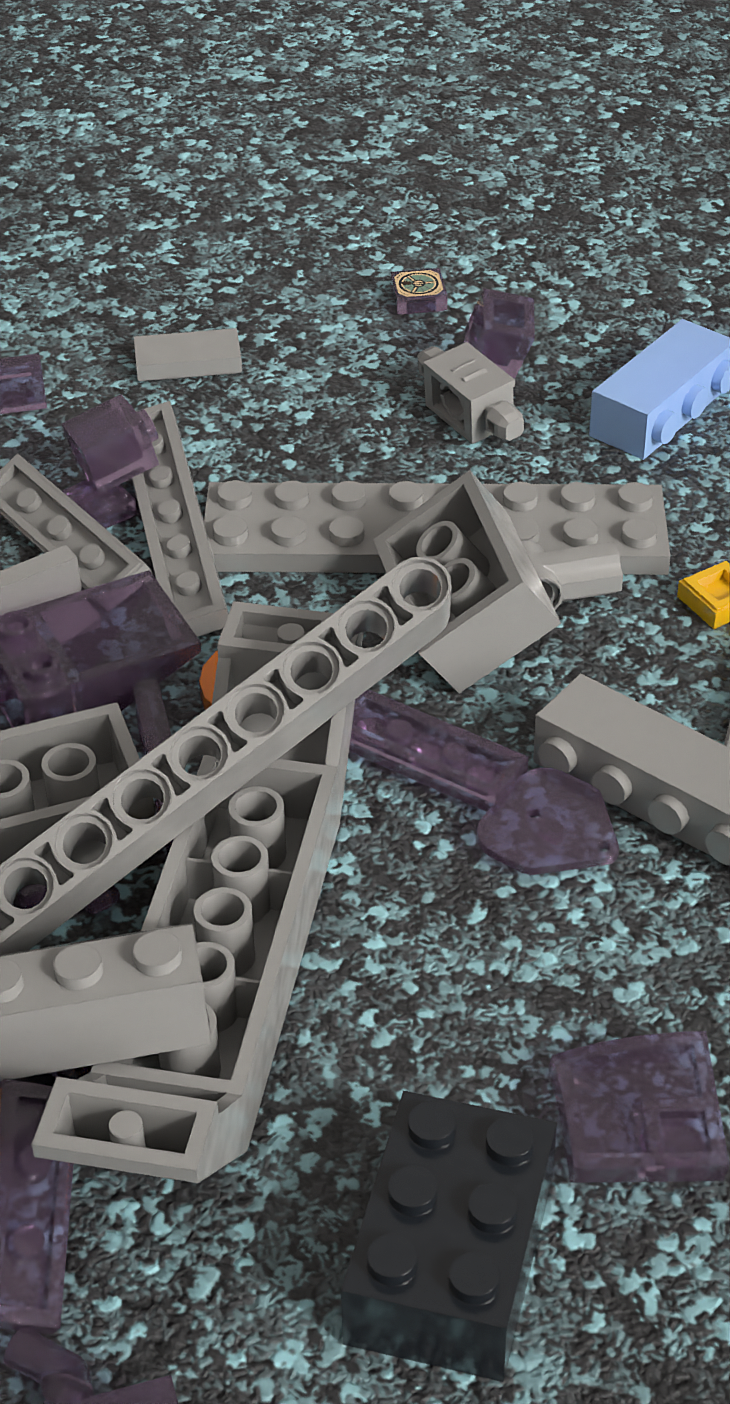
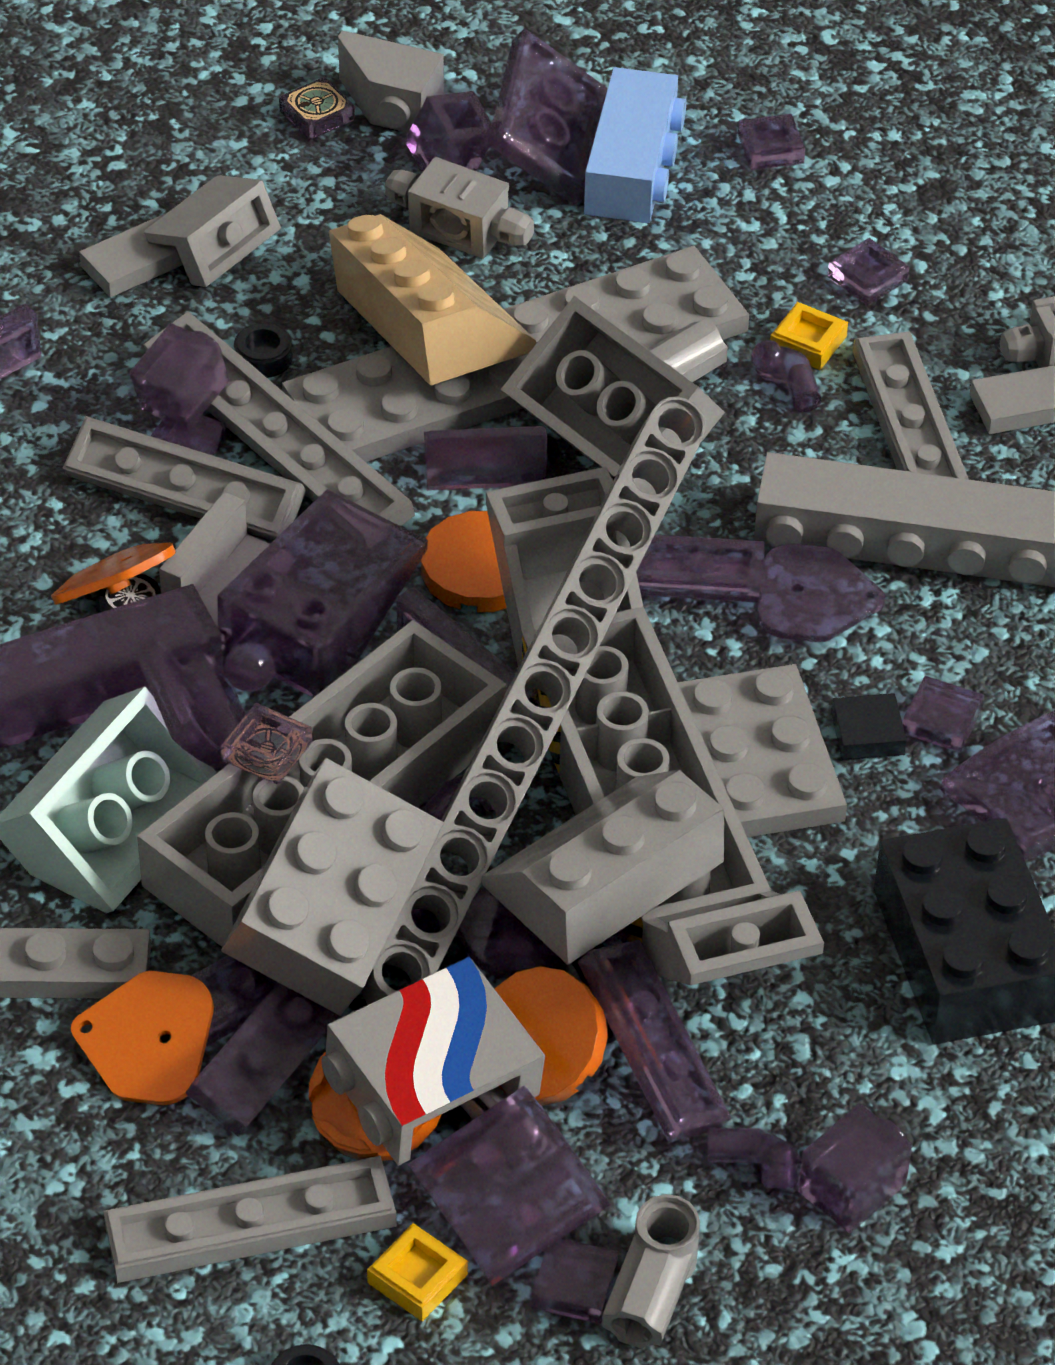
camera: 30 degrees left, 5 degrees up
none -> light grey panel [144,175,281,287]
none -> black tile [234,323,293,378]
none -> tan slope [329,214,536,386]
none -> light grey slope [338,30,444,136]
none -> clear purple panel [423,426,547,491]
none -> clear purple tile [487,29,608,205]
none -> light grey plate [678,664,847,837]
none -> clear purple arm [751,340,822,413]
none -> black tile [831,693,907,760]
none -> clear purple tile [902,676,984,753]

